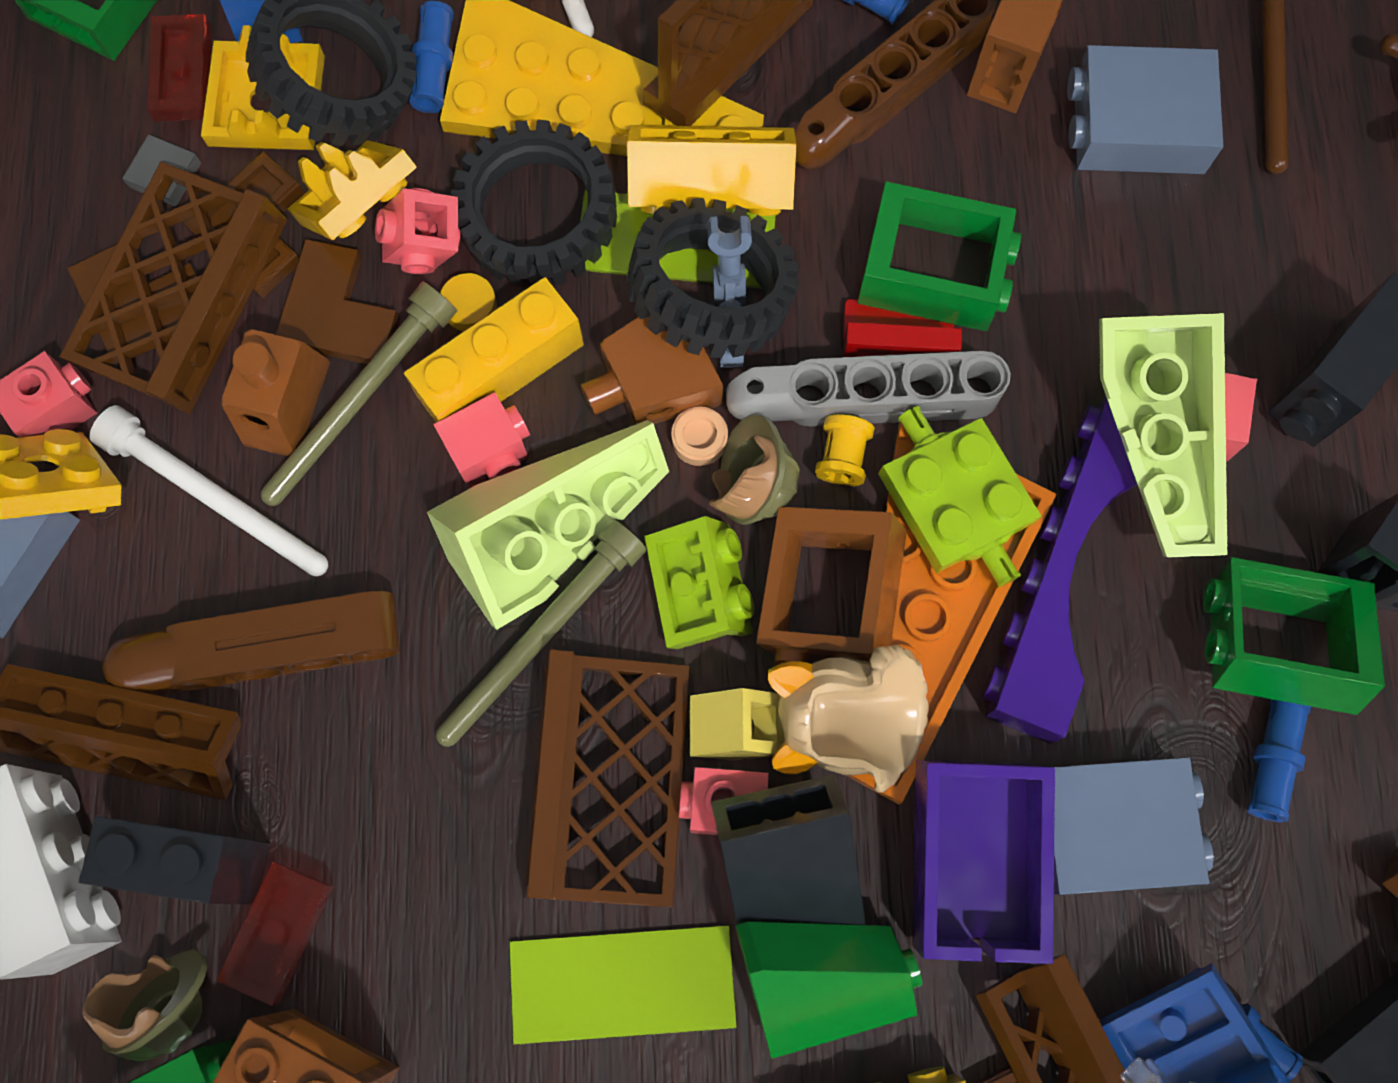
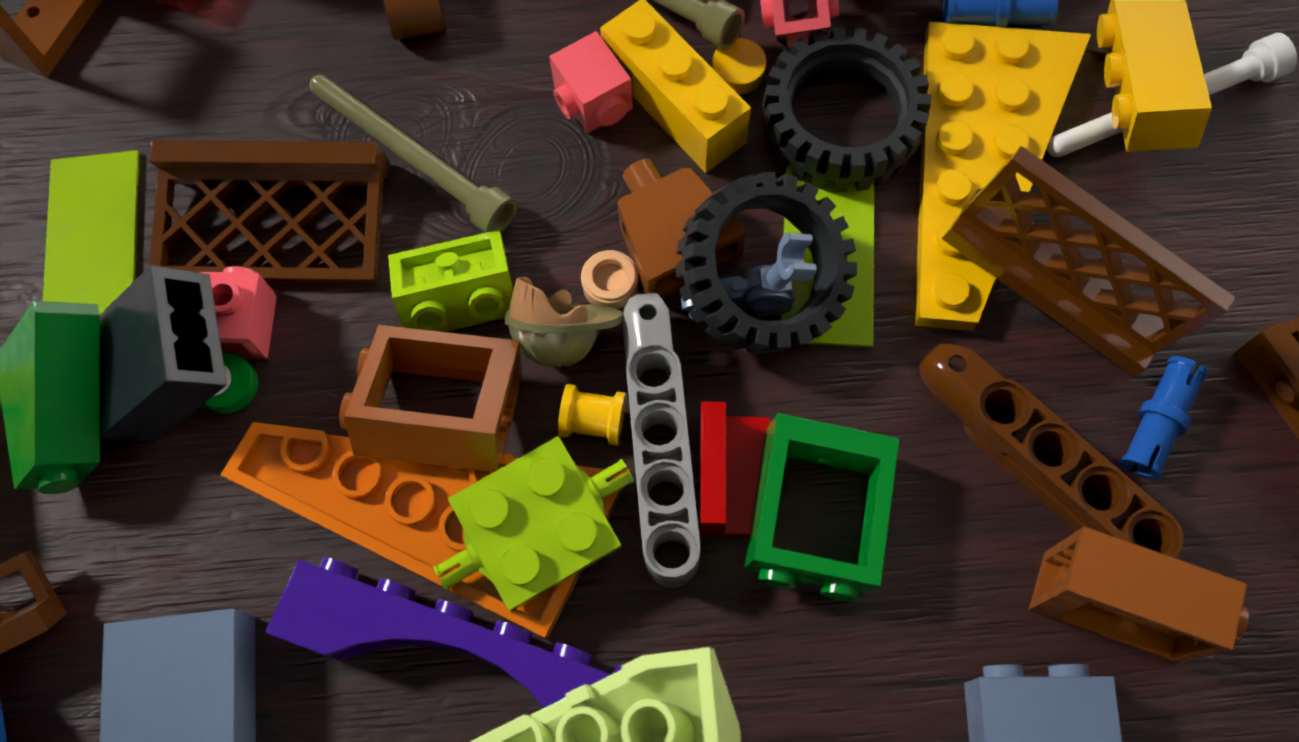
camera: 90 degrees right, 5 degrees down
yellowish green wedge [427,420,669,630] -> none
yellow brick [627,125,796,216] -> none
light yellow brick [690,688,785,760] -> none
tan hair [768,645,929,793] -> none
dark purple piece [912,760,1055,964] -> none

